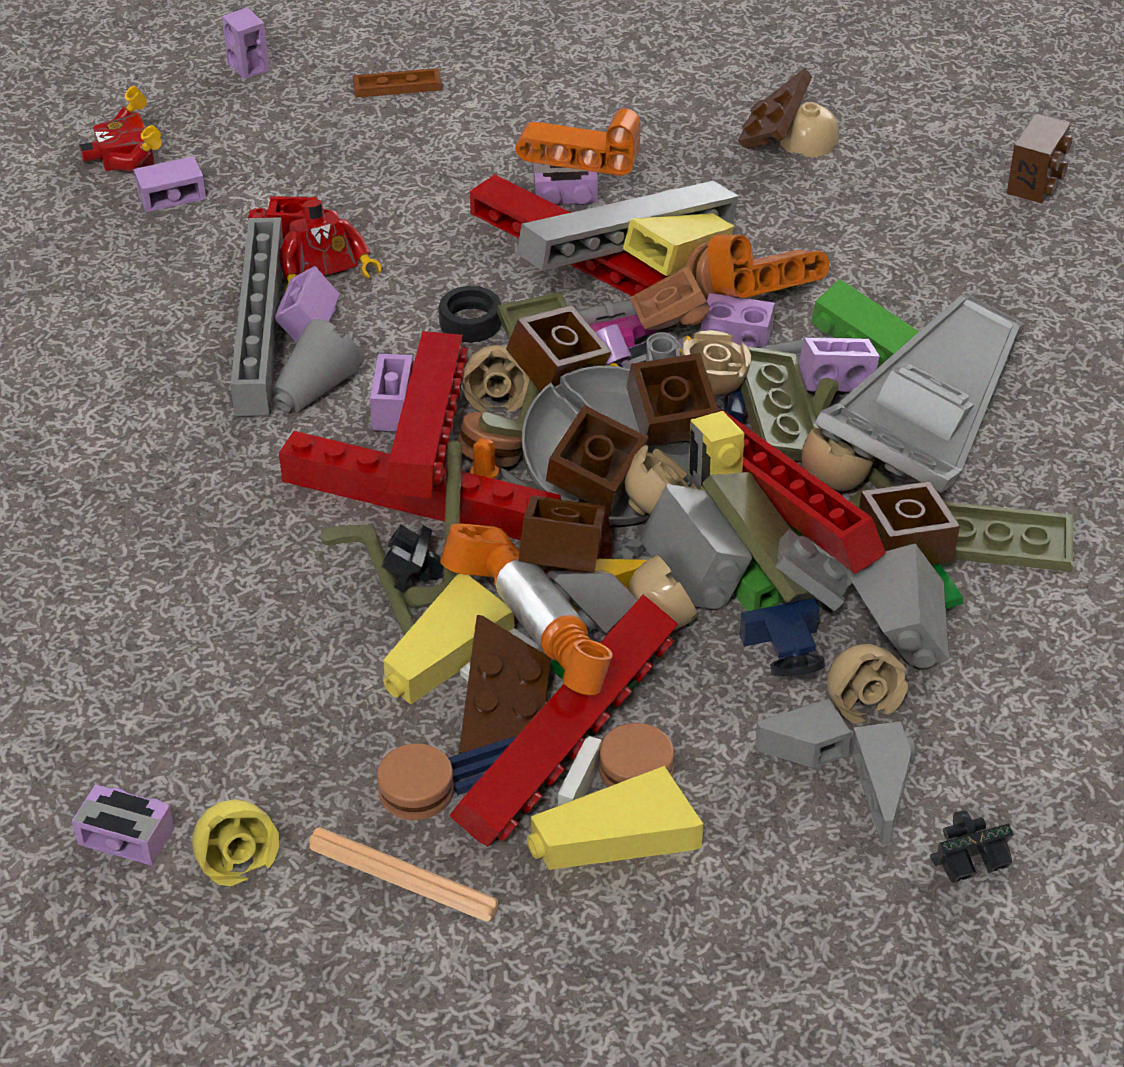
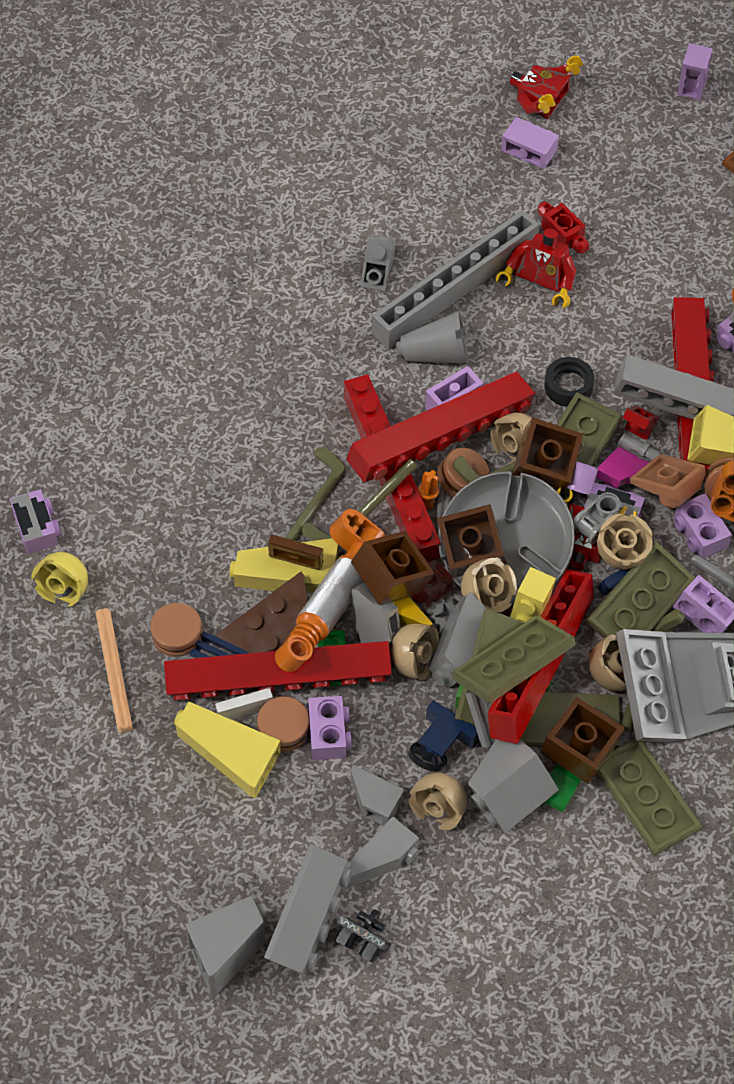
camera: 50 degrees right, 15 degrees up
lavender brick [274,266,340,343] -> none
black hips [381,524,444,592] -> none
reddish brown brick [626,353,719,446] -> none
none -> light grey slope [185,896,268,997]
none -> light grey slope [264,844,352,975]
none -> reddish brown tile [268,534,324,570]
none -> lavender brick [308,696,352,760]
none -> light grey slope [360,234,397,291]
none -> olive tile [451,615,576,704]
none -> red bracket [623,405,659,440]

